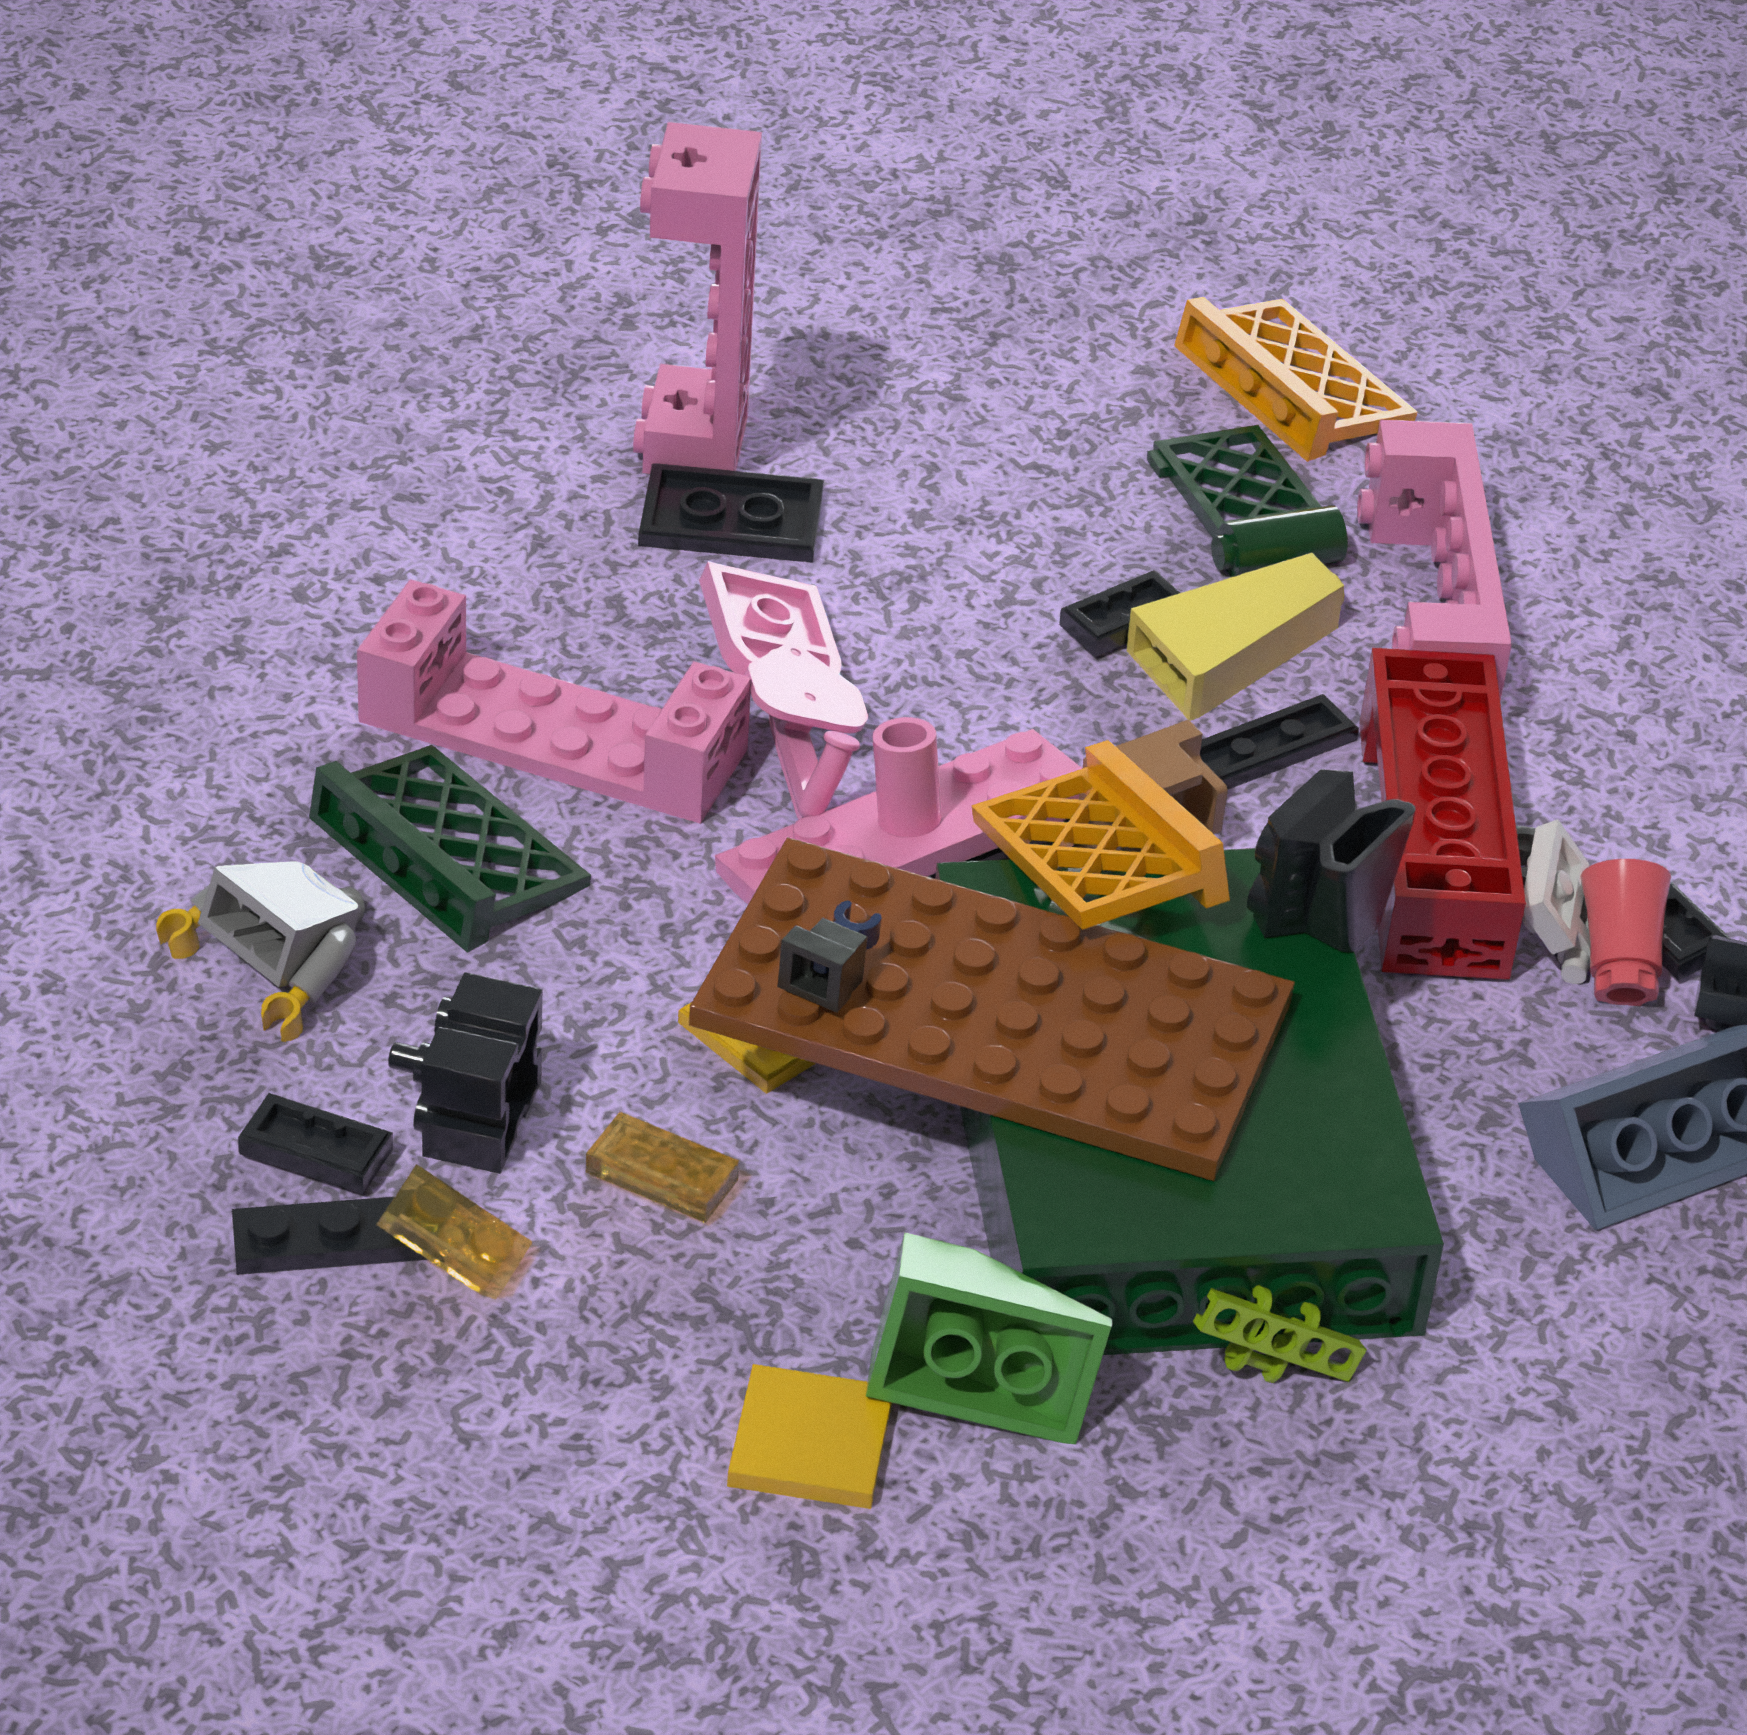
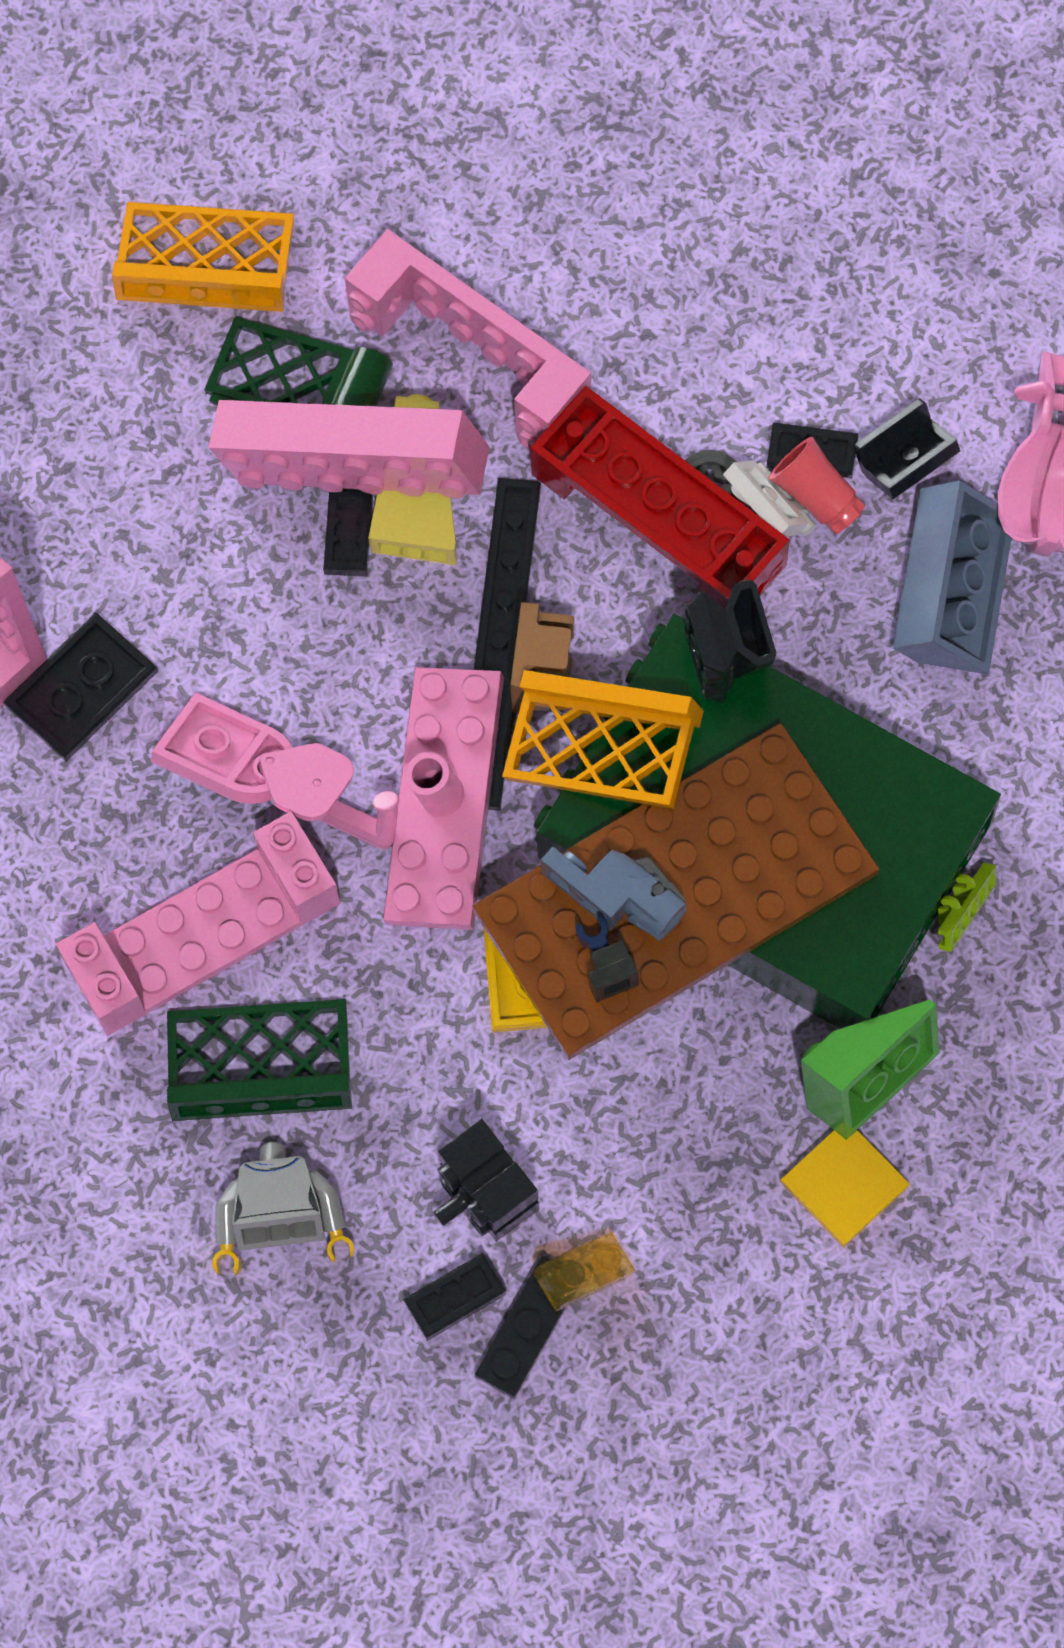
camera: 45 degrees left, 30 degrees up
clear yellow plate [585,1112,740,1223] -> none
none -> bright pink brick [208,400,490,499]
none -> sand blue plate [541,847,687,941]

